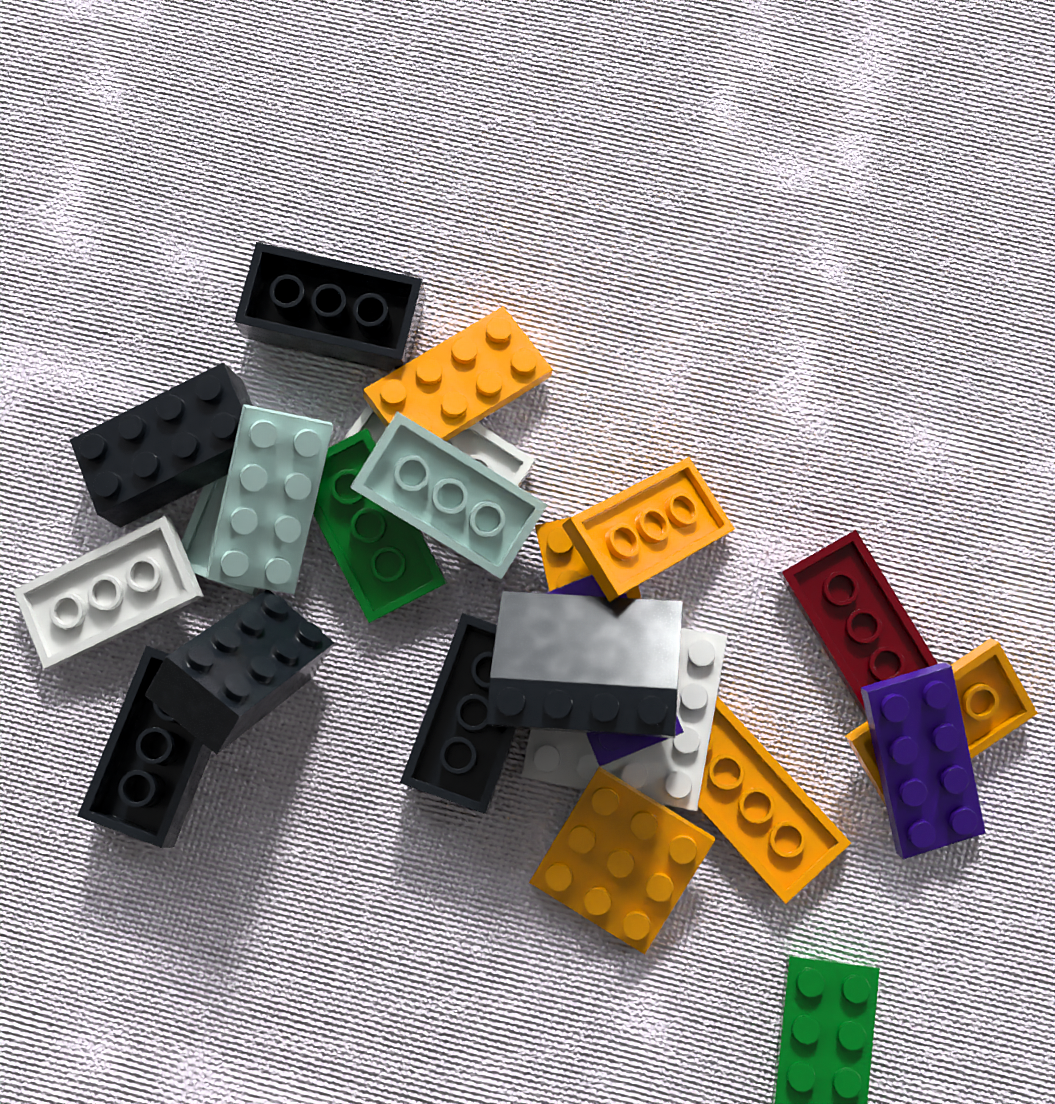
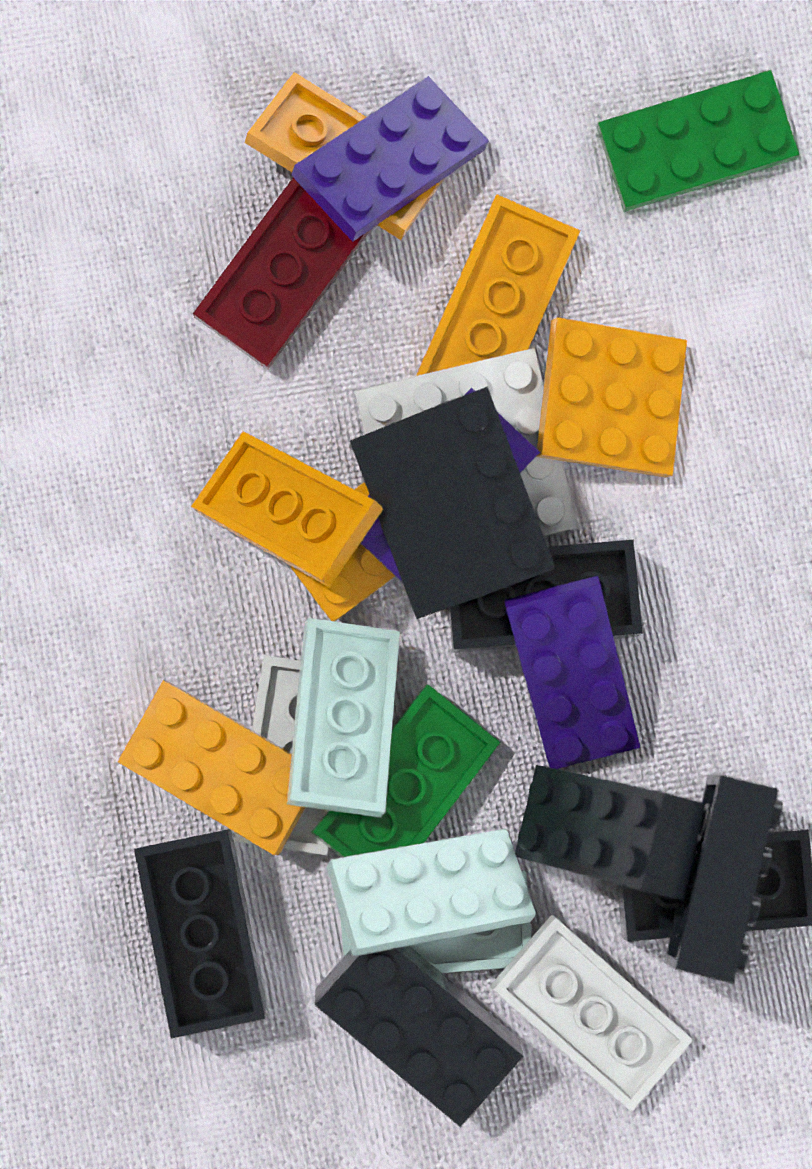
camera: 120 degrees left, 5 degrees up
none -> dark purple plate [505,576,641,769]
none -> black brick [664,774,783,984]

